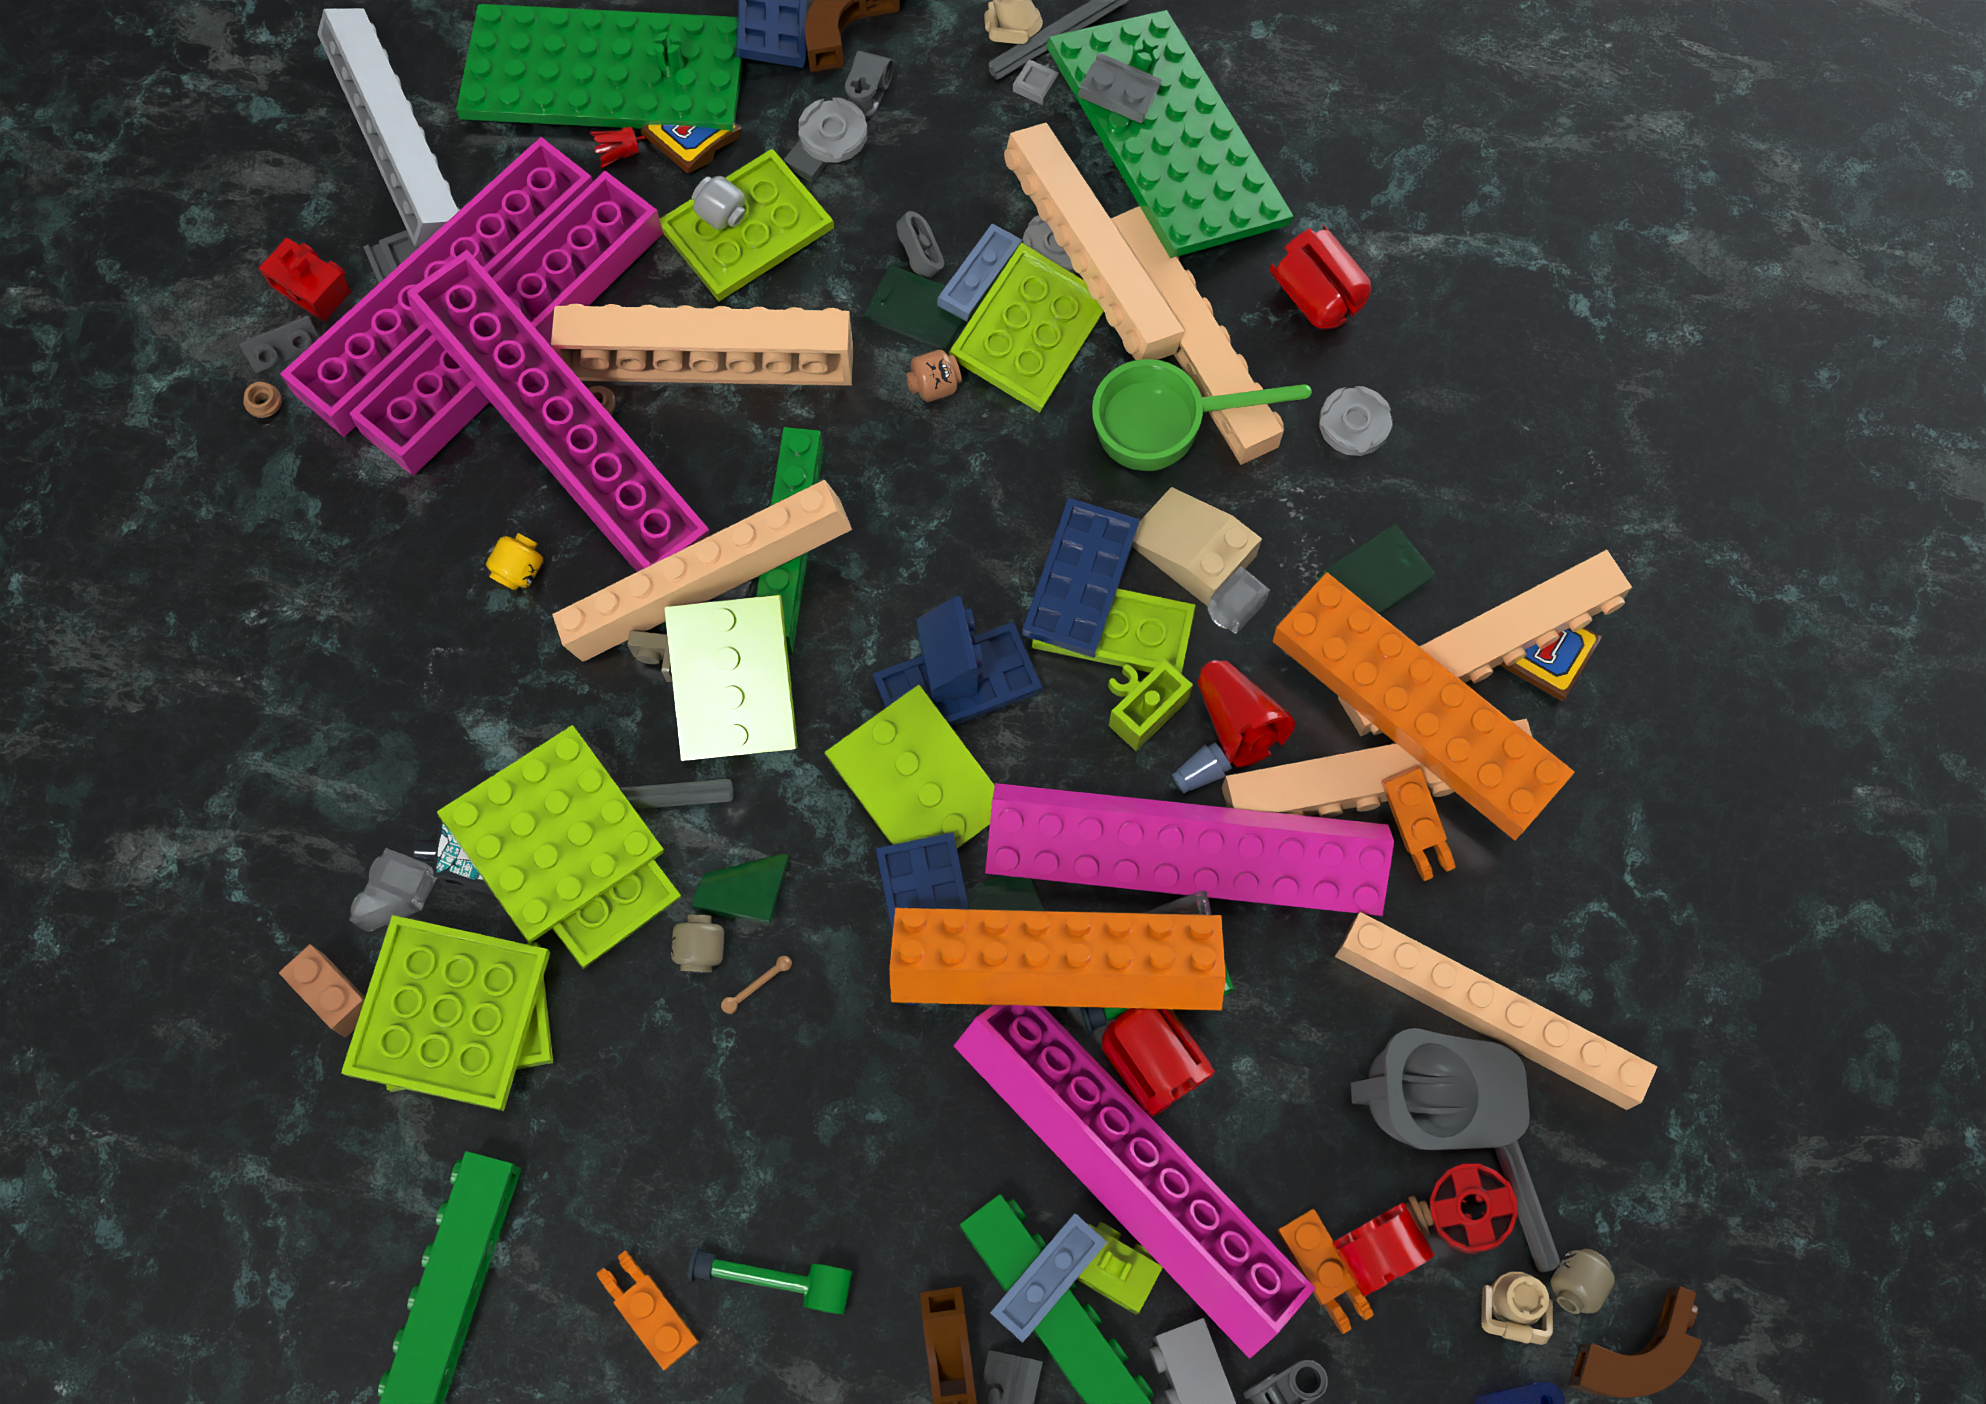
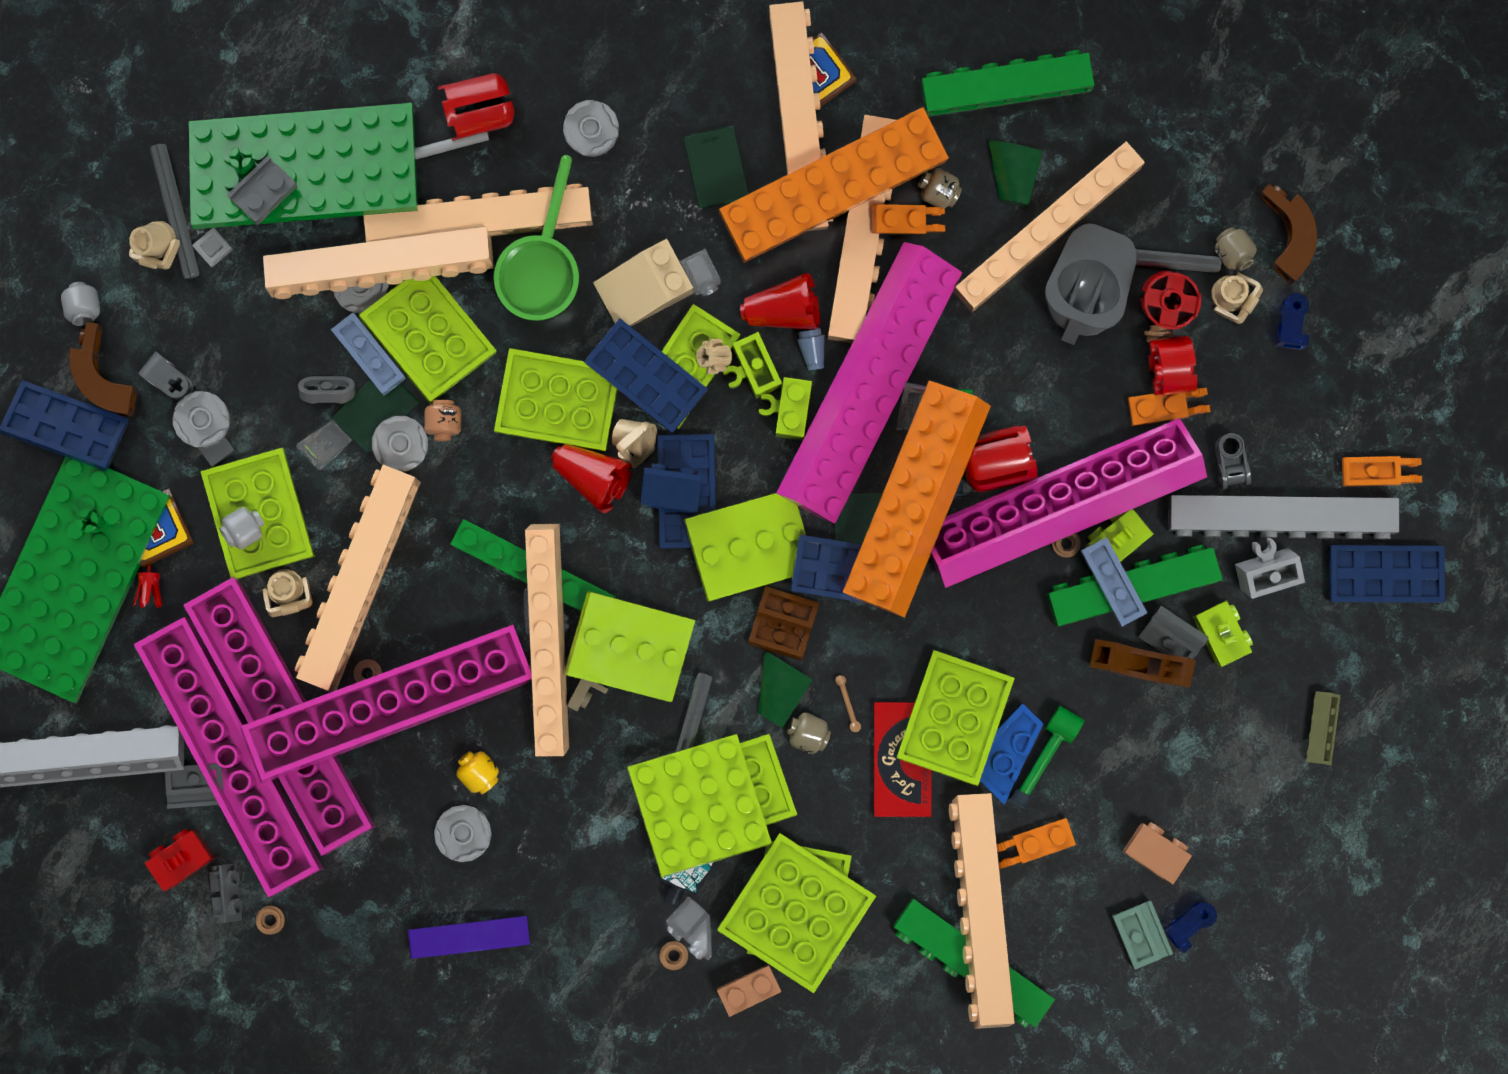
camera: 70 degrees left, 15 degrees up
none -> tan piece [262,569,313,617]
none -> clear slope [296,420,352,471]
none -> light grey tile [372,416,428,472]
none -> dark purple slope [408,916,530,959]
none -> light grey bar [415,132,489,159]
none -> light grey tile [434,805,492,862]
none -> lime plate [494,348,617,452]
none -> red cone [551,444,632,513]
none -> tan piece [612,419,657,468]
none -> medium nougat plate [660,941,688,970]
none -> tan gear [696,339,732,374]
none -> reddish brown slope [748,586,819,661]
none -> lime brick [759,377,812,441]
none -> tile [874,702,931,817]
none -> lime plate [897,650,1015,787]
none -> dark tan head [918,168,962,209]
none -> green brick [921,50,1094,117]
none -> light nougat brick [949,793,1014,1029]
none -> blue wing [980,704,1043,805]
none -> dark green slope [988,140,1043,208]
none -> medium nougat plate [1052,533,1081,558]

